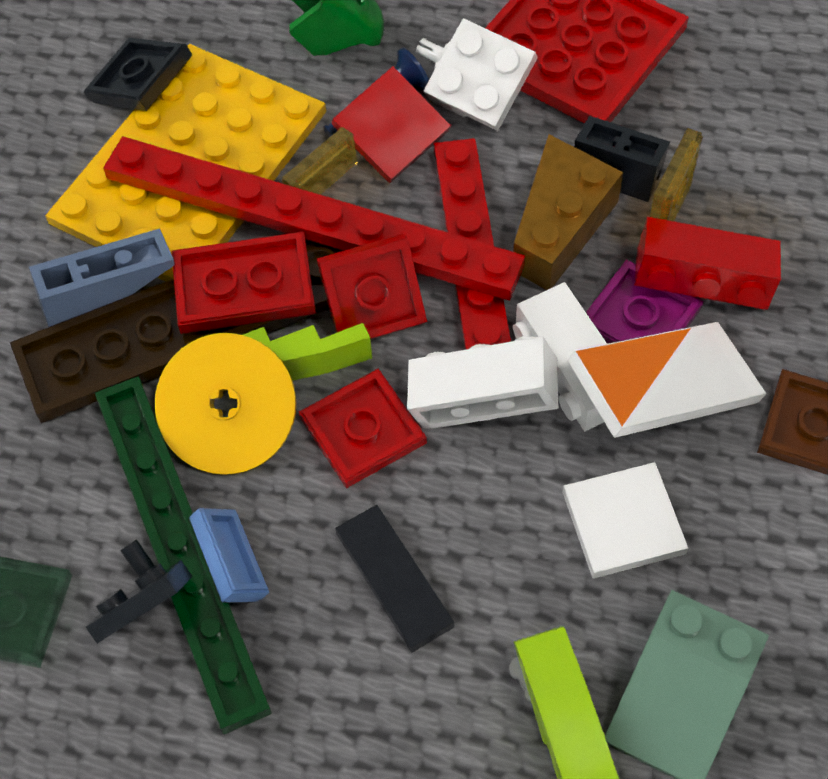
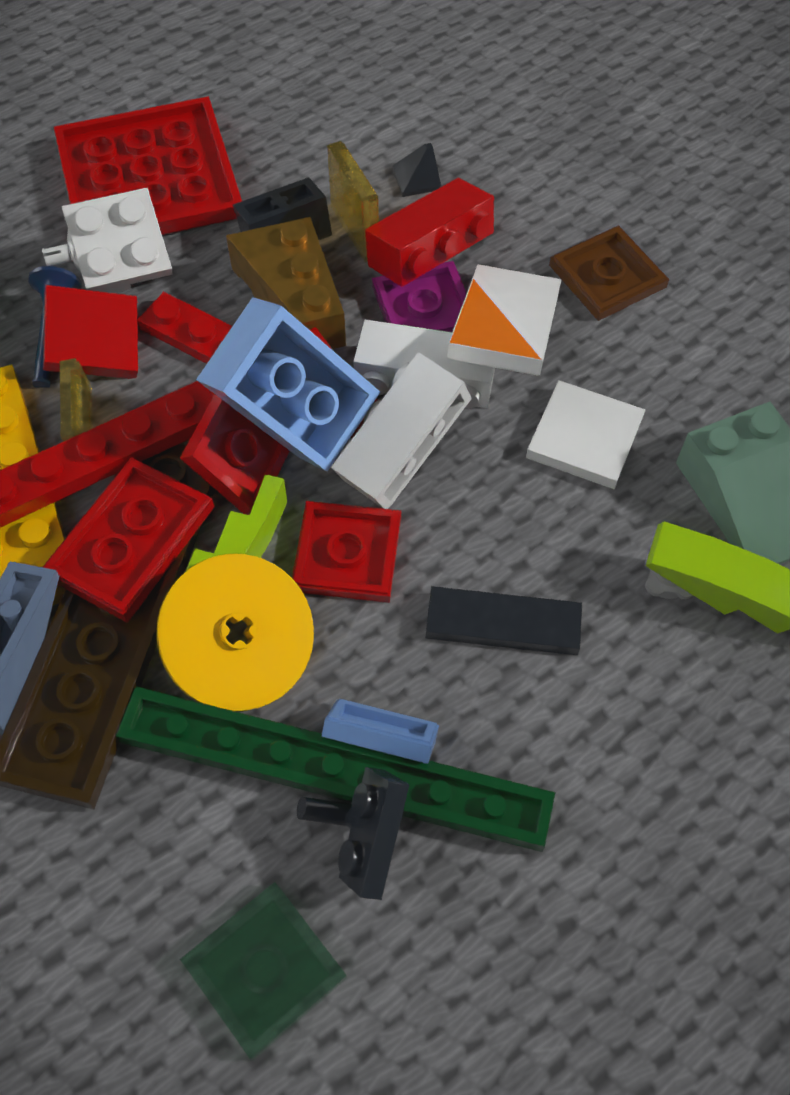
camera: 55 degrees left, 0 degrees up
none -> light blue brick [196,297,381,472]
none -> black slope [393,143,441,197]

